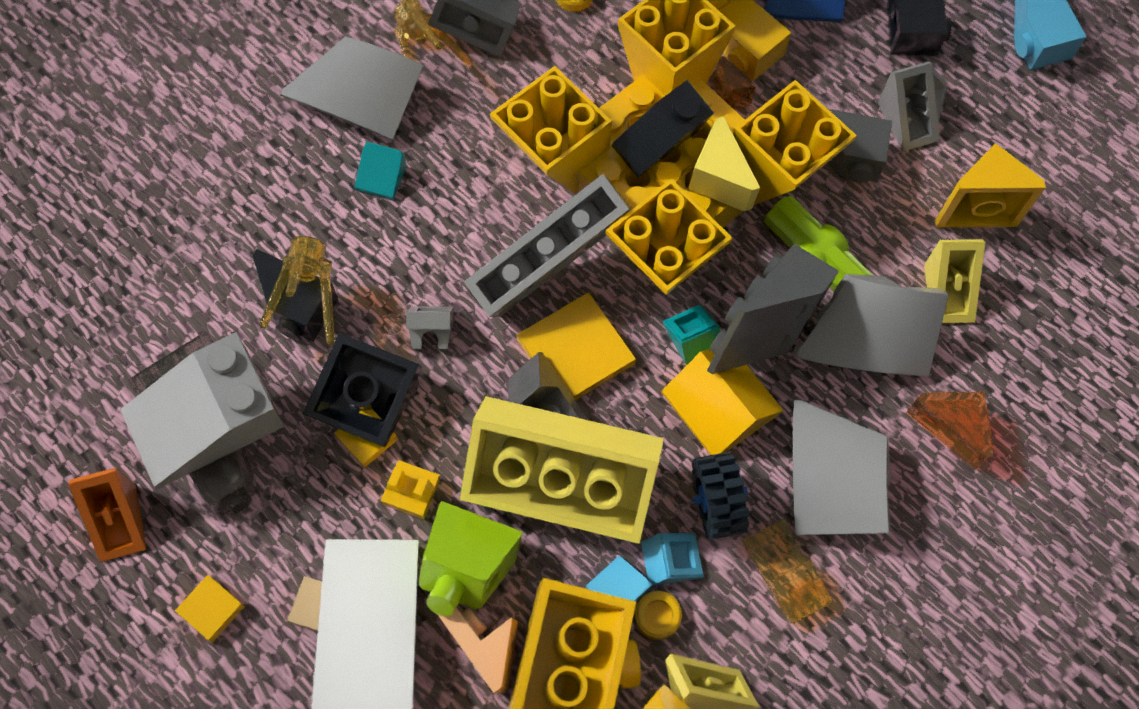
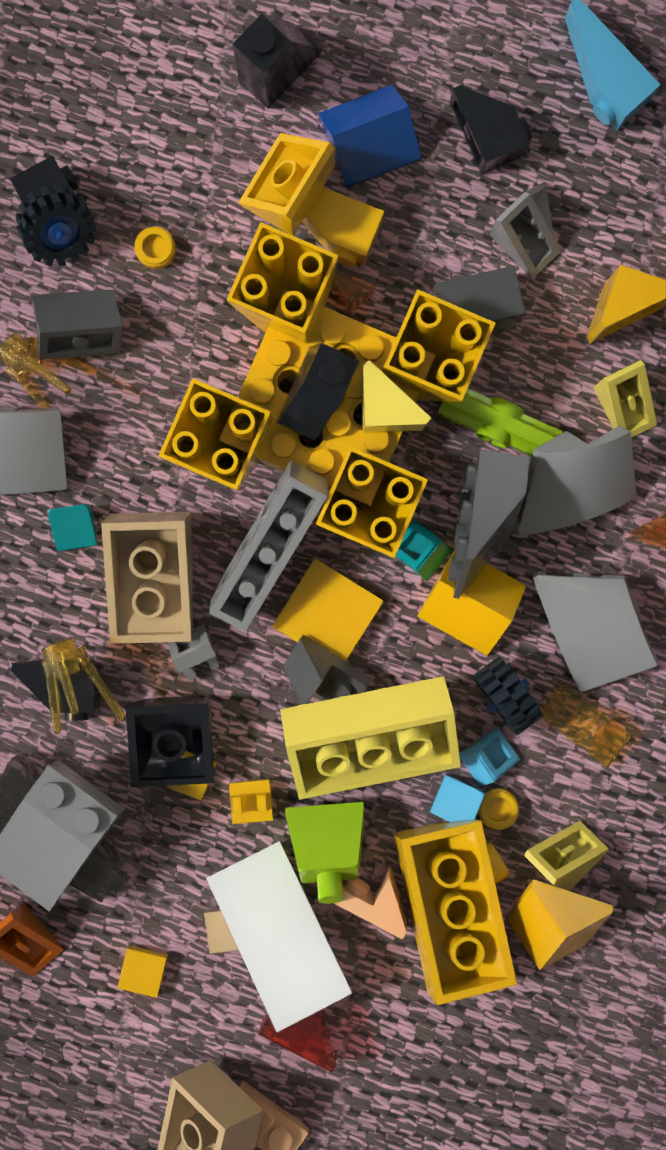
camera: 25 degrees left, 20 degrees up
none -> tan slope [101,512,193,644]

